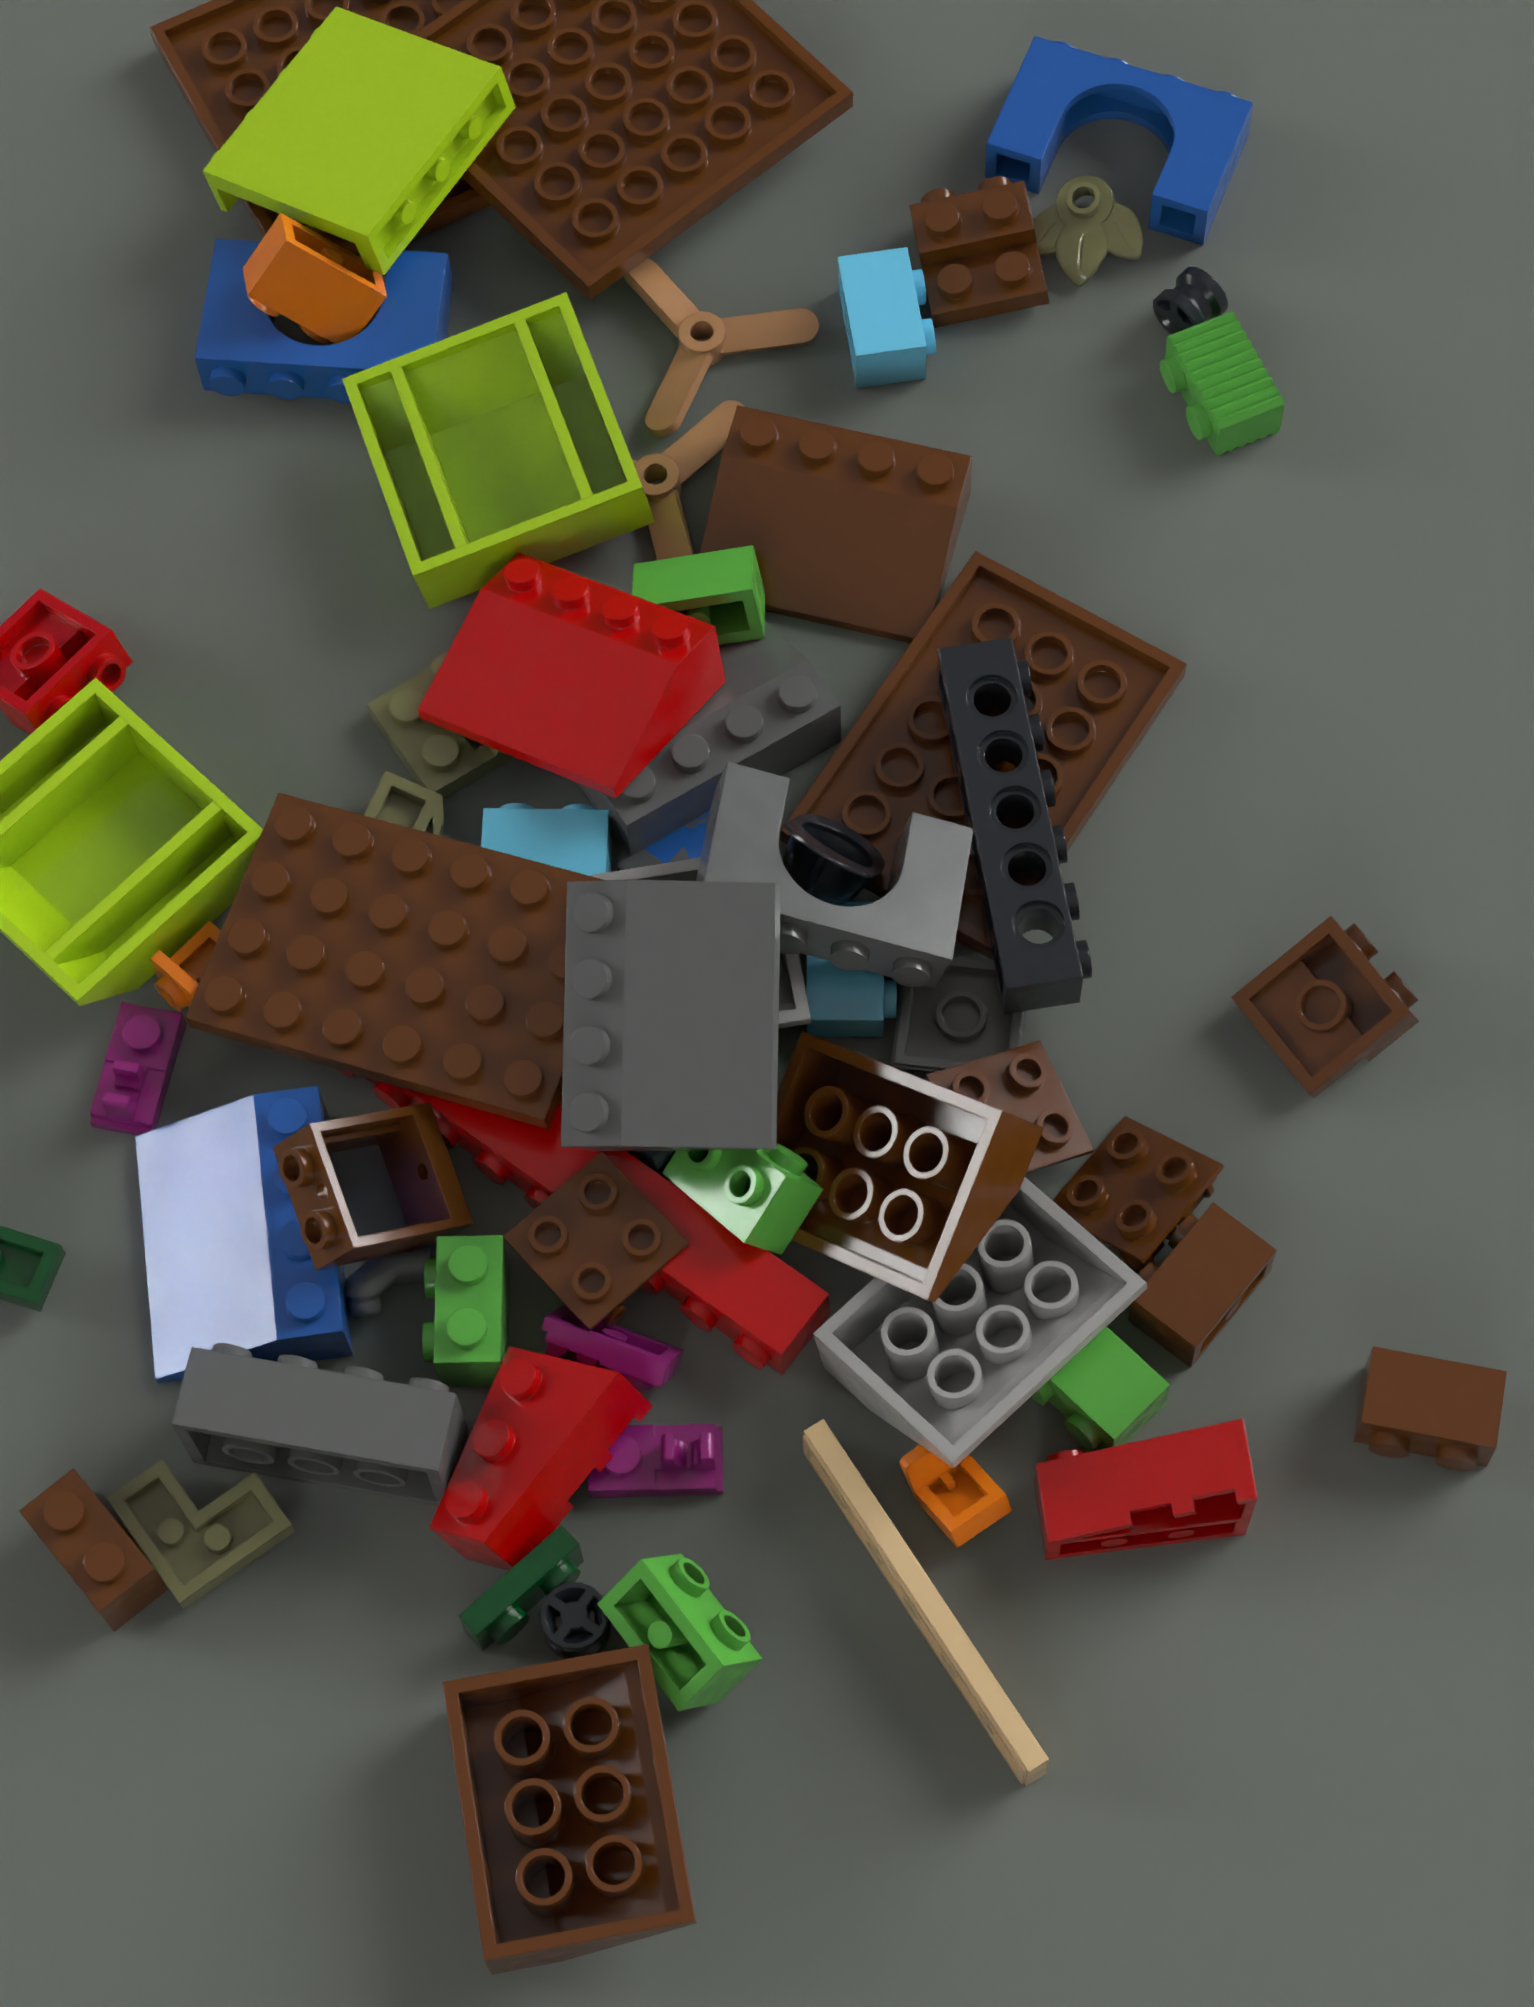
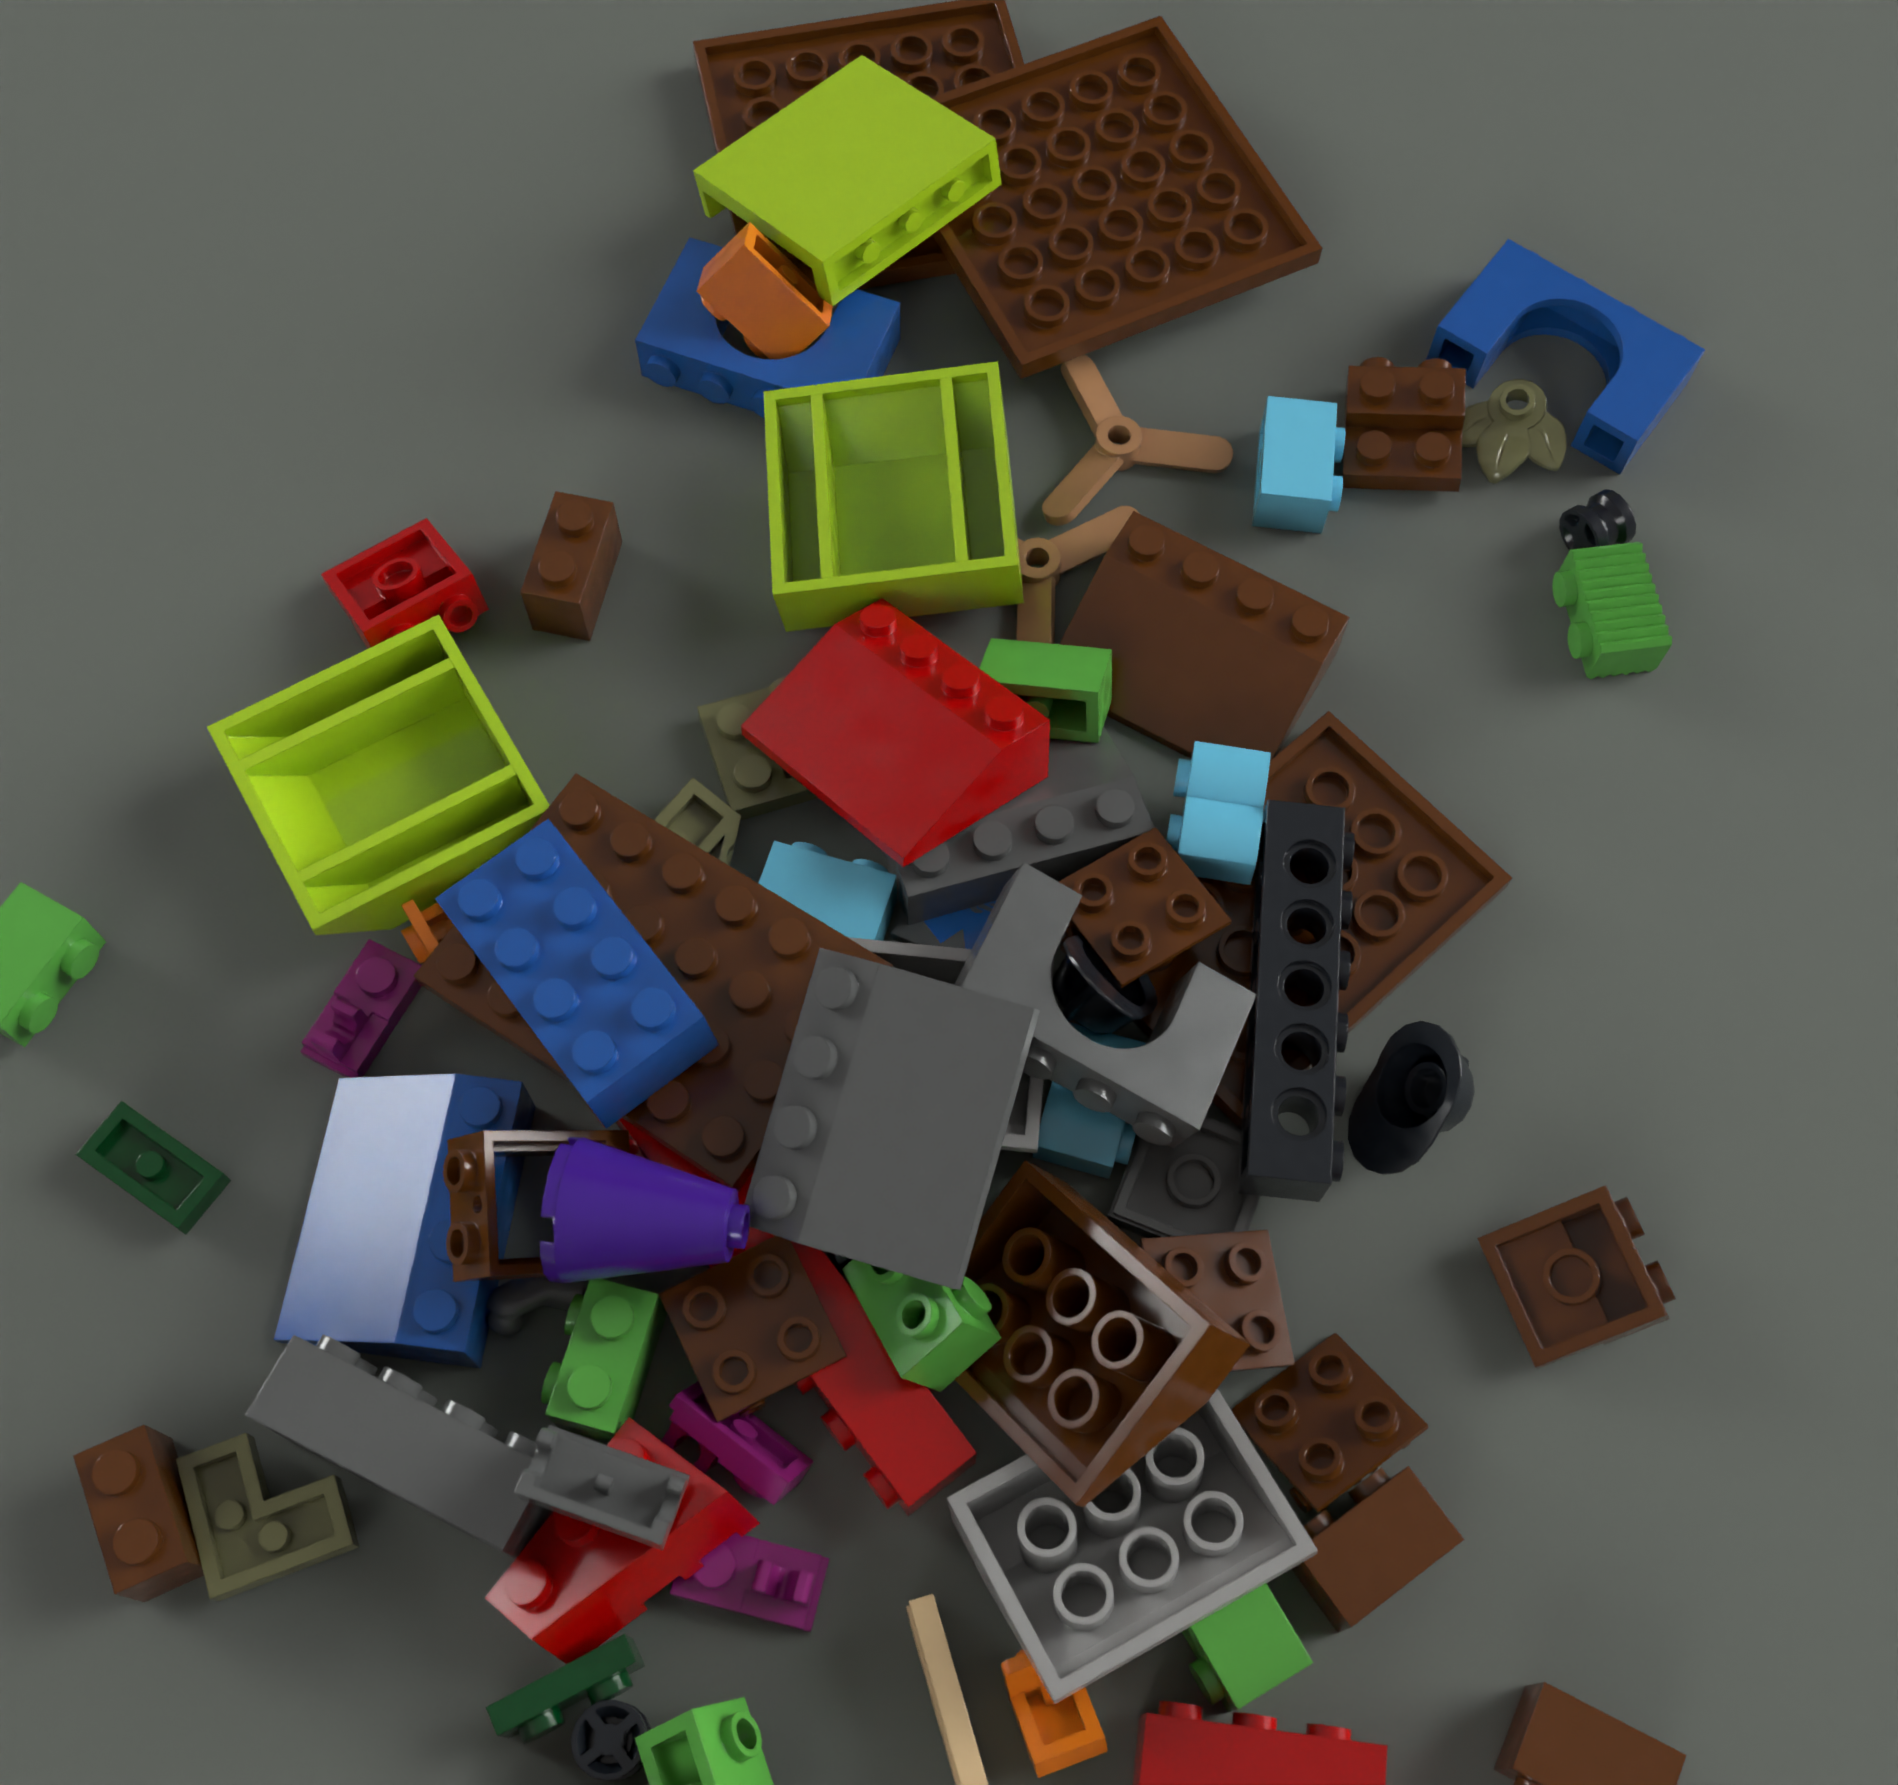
camera: 10 degrees right, 0 degrees up
none -> blue brick [435,819,719,1129]
none -> dark grey hinge [514,1425,690,1550]
none -> reddish brown brick [520,491,623,641]
none -> dark purple cone [540,1137,750,1283]
none -> reddish brown hinge [1059,827,1232,988]
none -> medium azure brick [1166,741,1271,885]
none -> black piece [1348,1021,1475,1175]

